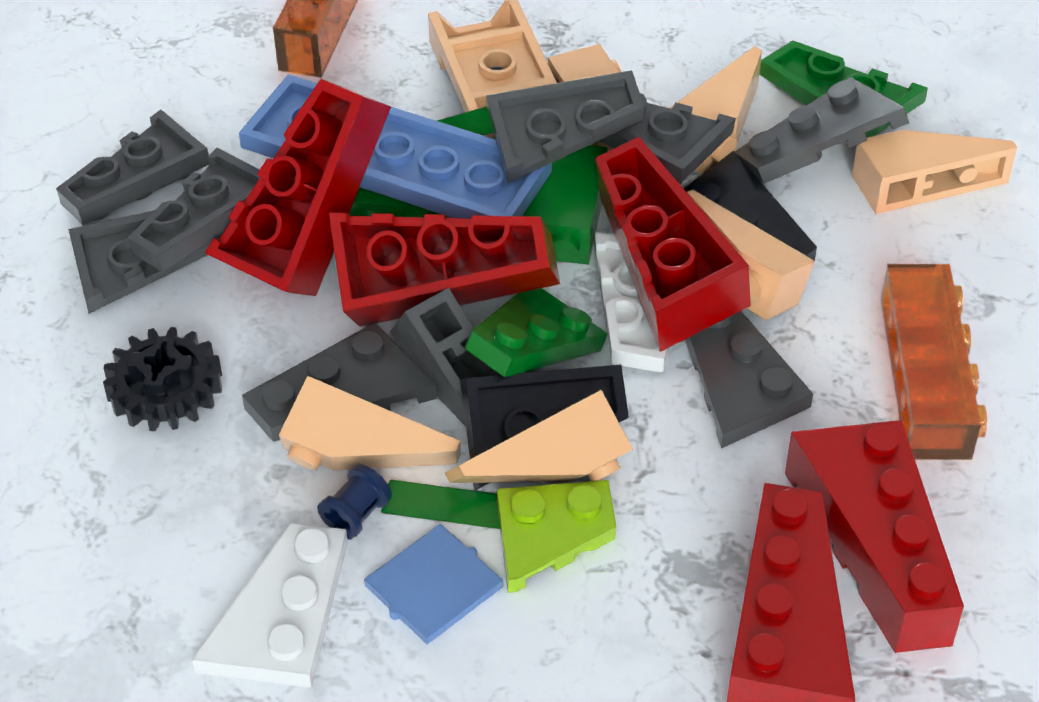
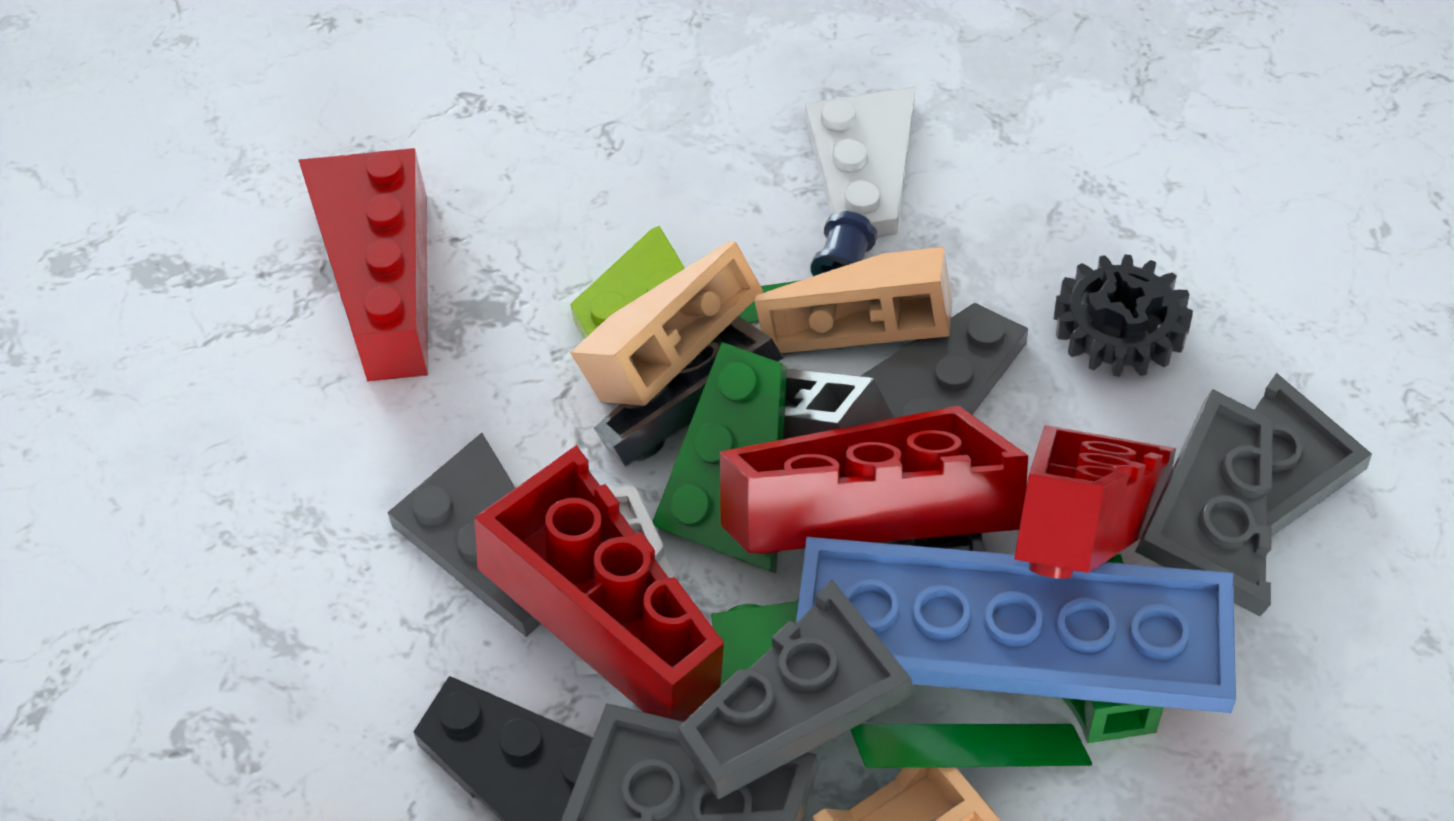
camera: 165 degrees right, 5 degrees up
dark grey wing [56,109,209,225] -> none
medium blue piece [364,524,504,645] -> none
light nougat slope [687,190,815,320] -> none
red wedge [785,420,964,653] -> none
clear orange brick [881,264,987,460] -> none

